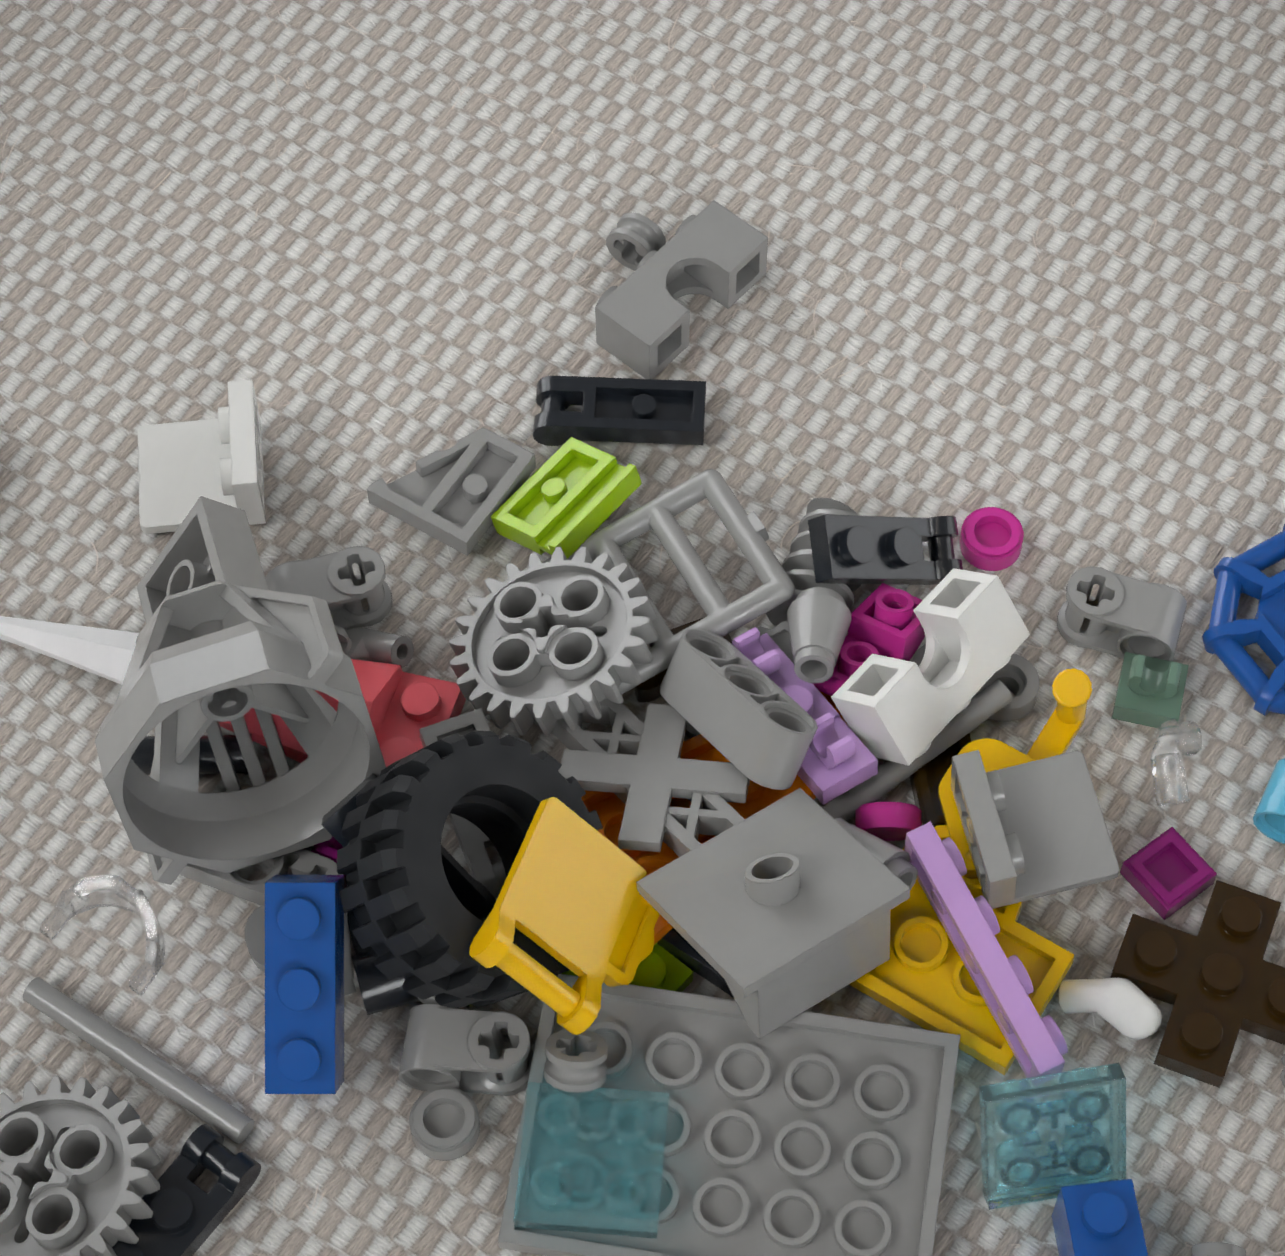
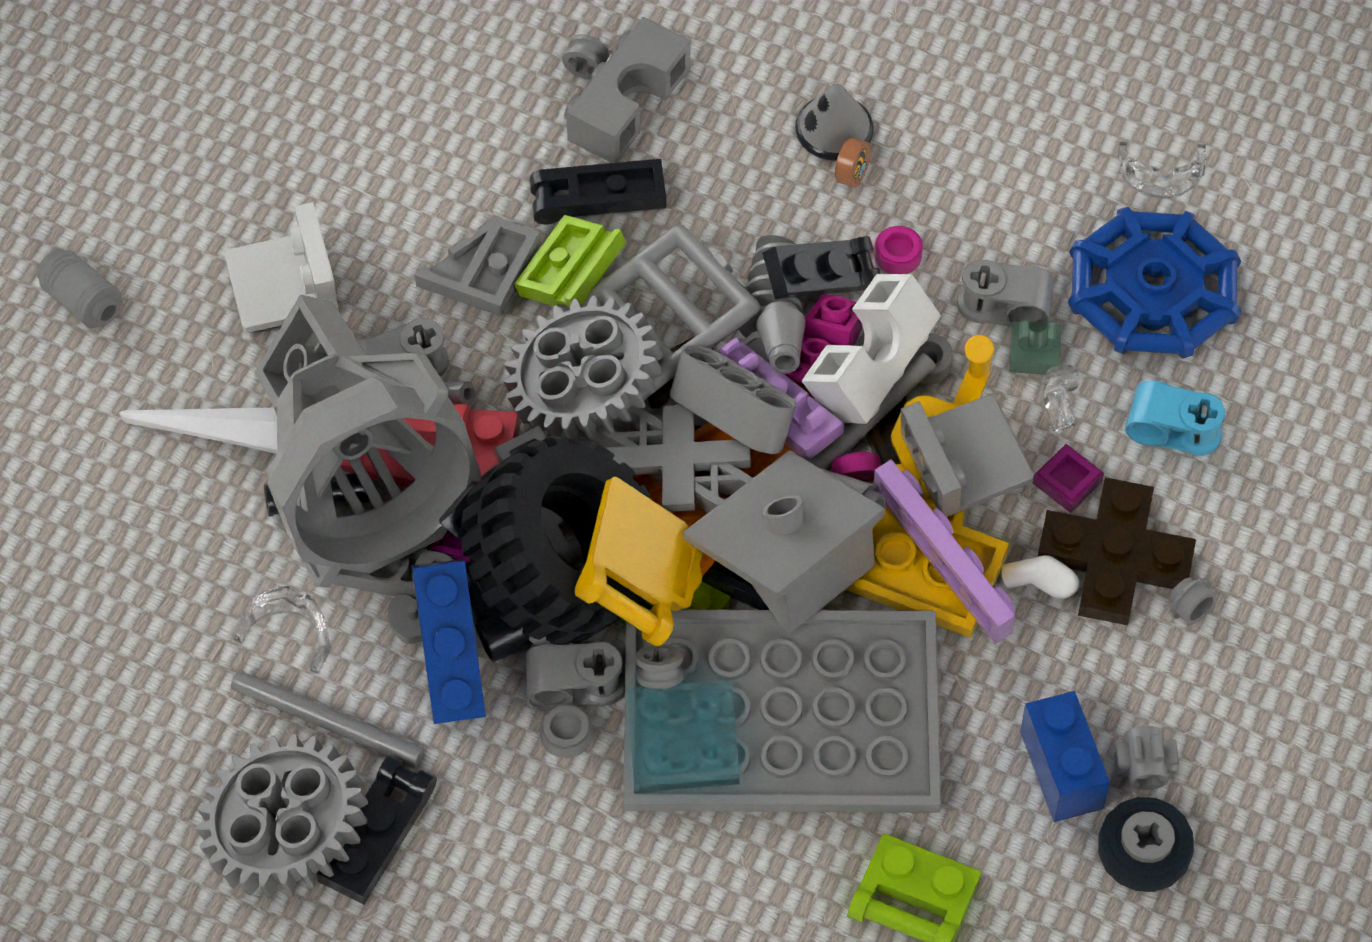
camera: 10 degrees left, 0 degrees up
clear light blue tile [979,1062,1126,1210] -> none
none -> light grey hat [795,84,874,161]
none -> nougat tile [835,137,871,188]

